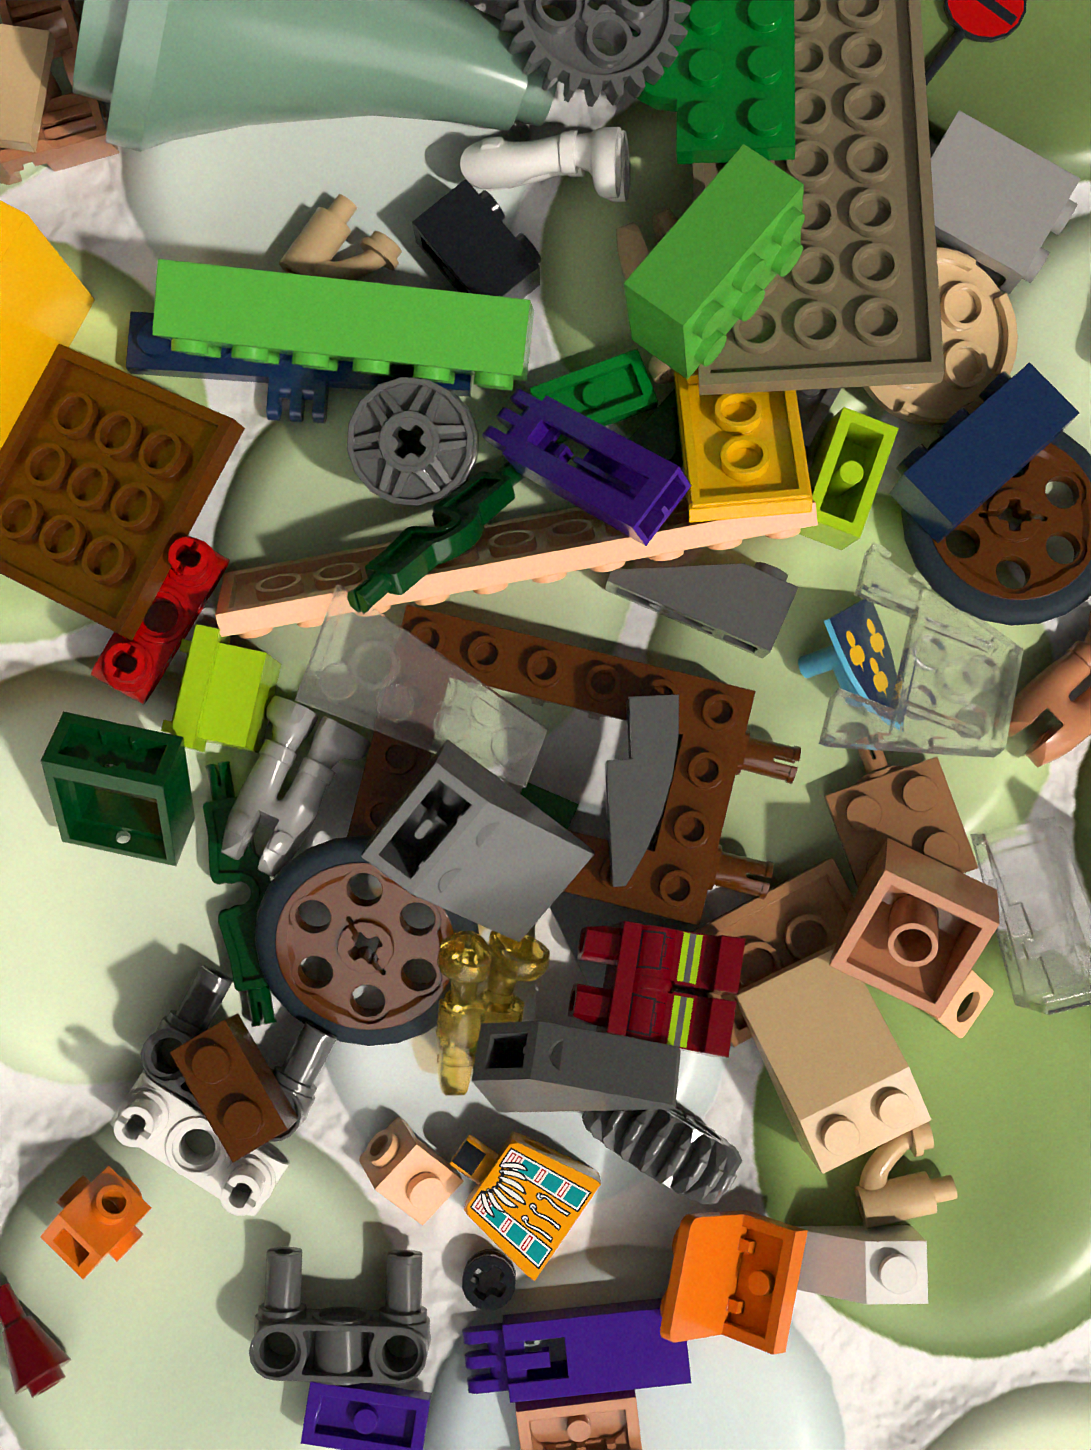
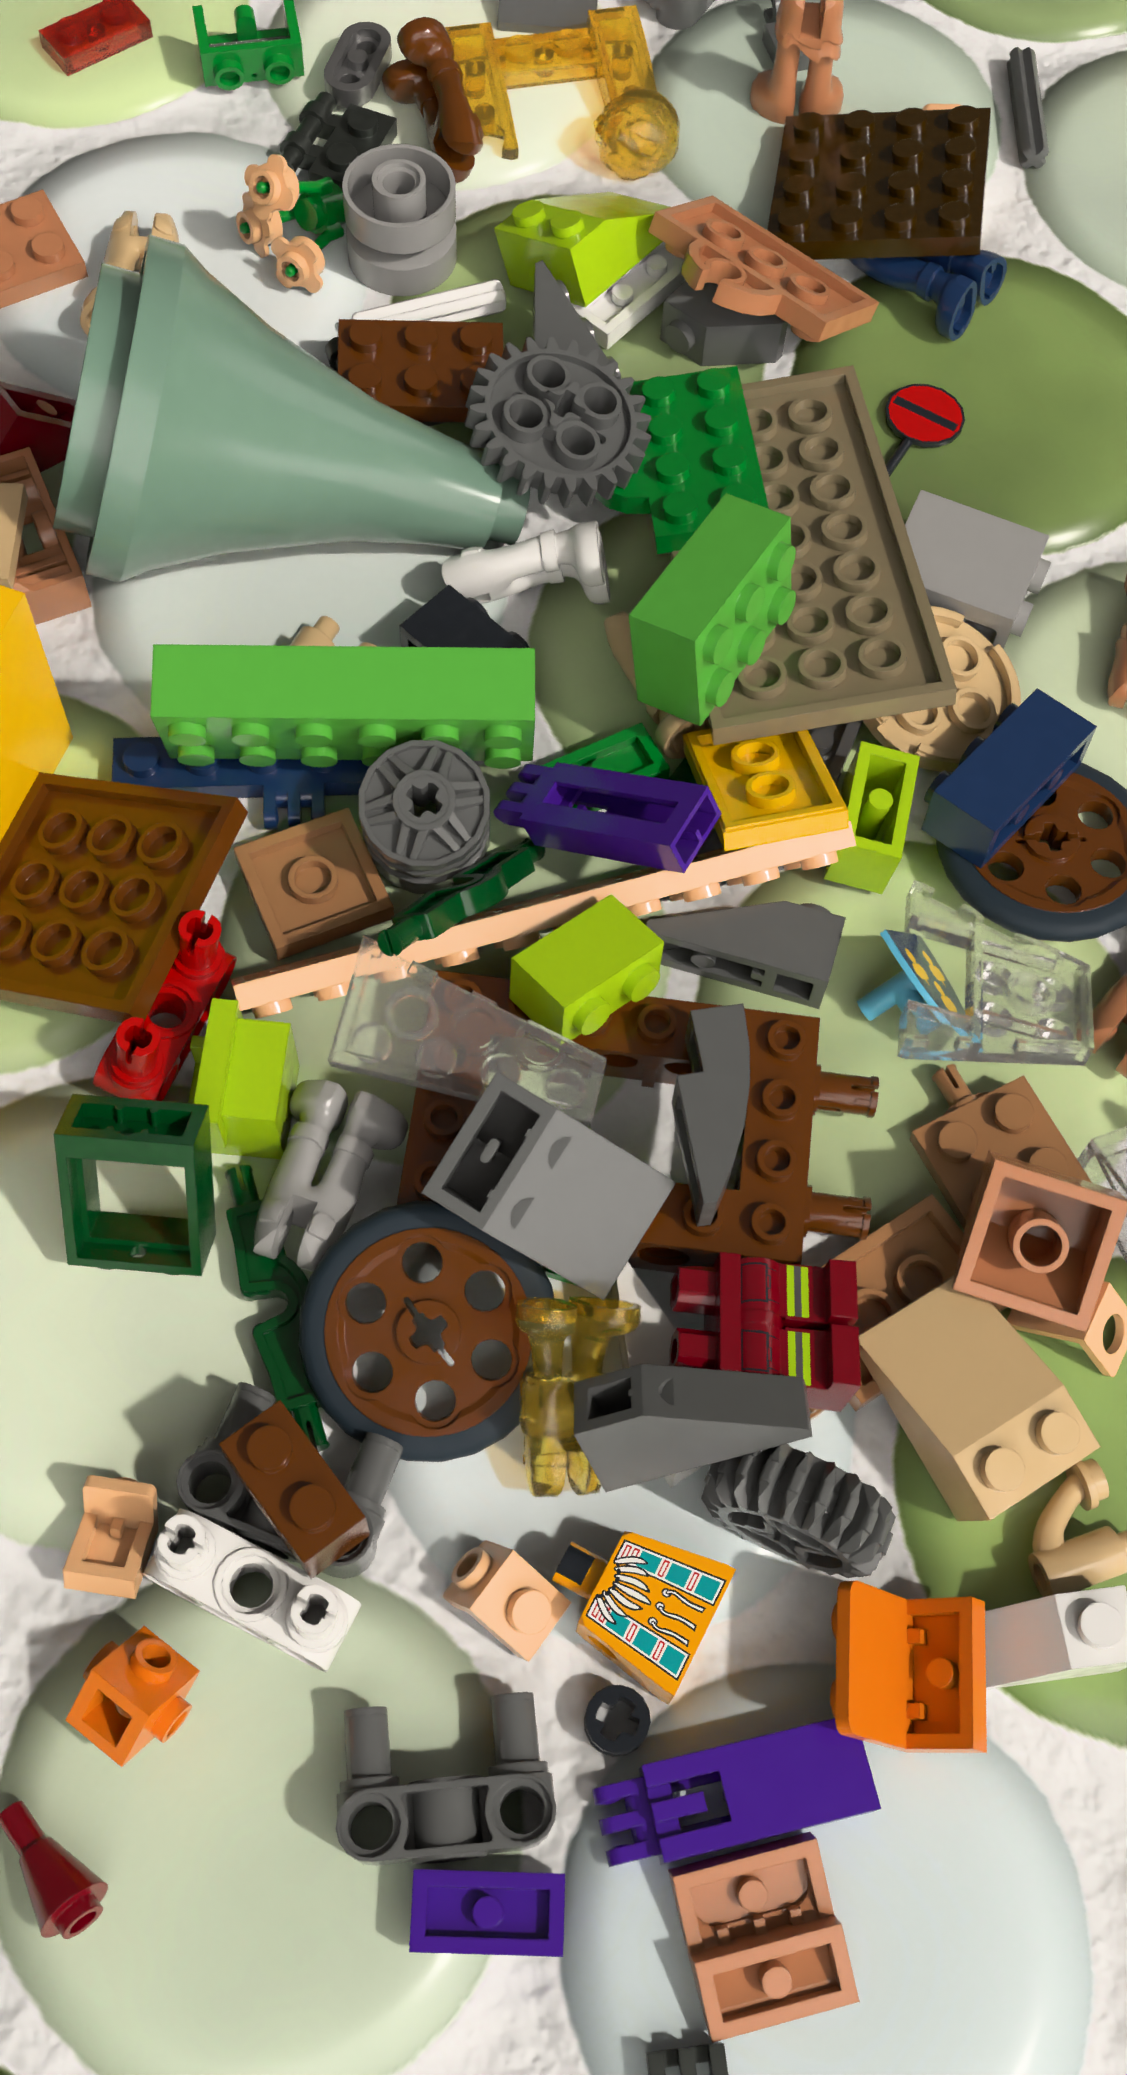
camera: 10 degrees left, 20 degrees down
none -> light nougat bracket [63,1475,159,1599]
none -> medium nougat plate [233,807,394,960]
none -> lime brick [509,894,664,1048]

